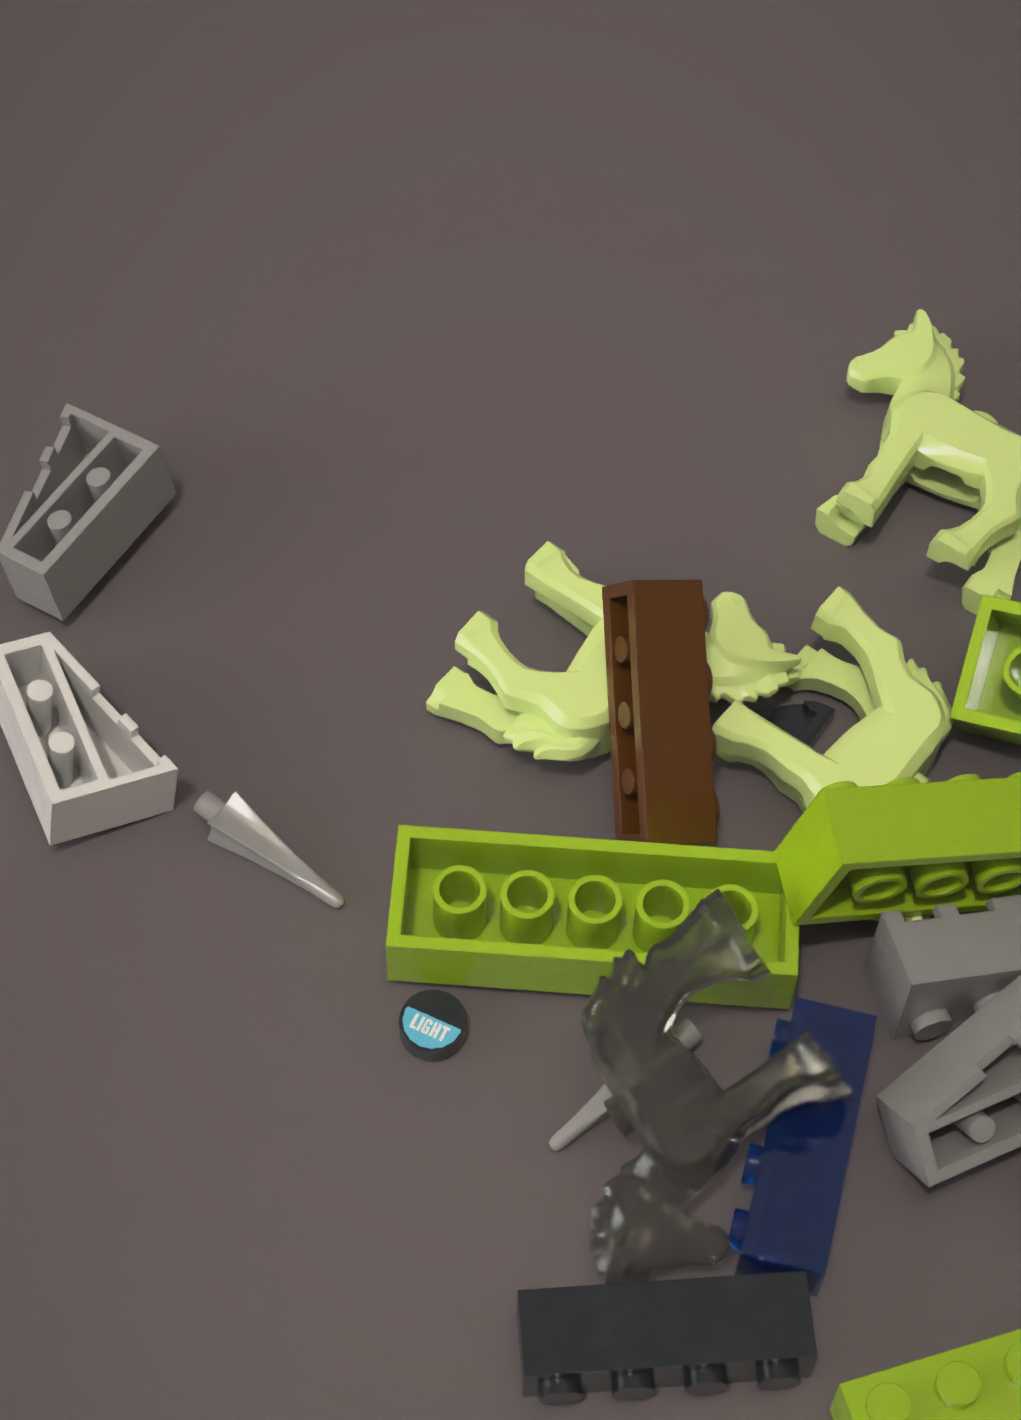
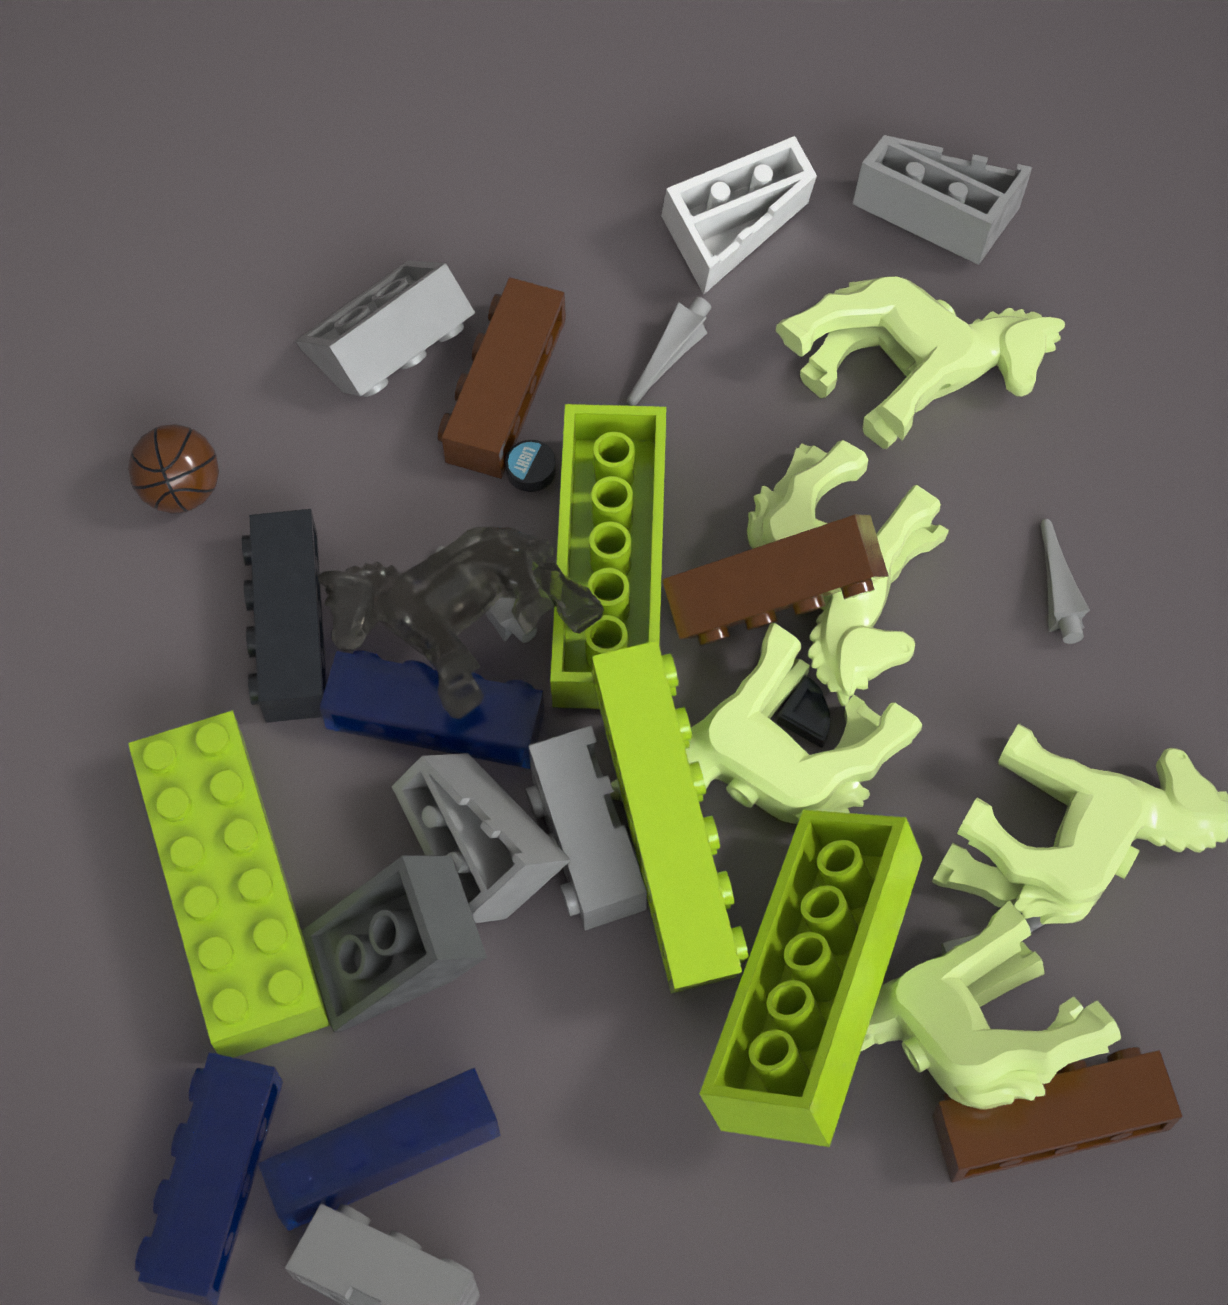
camera: 90 degrees right, 5 degrees up
none -> light grey slope [296,261,475,397]
none -> reddish brown brick [437,277,566,479]
none -> yellowish green animal [776,277,1065,449]
none -> light grey piece [1040,519,1090,644]

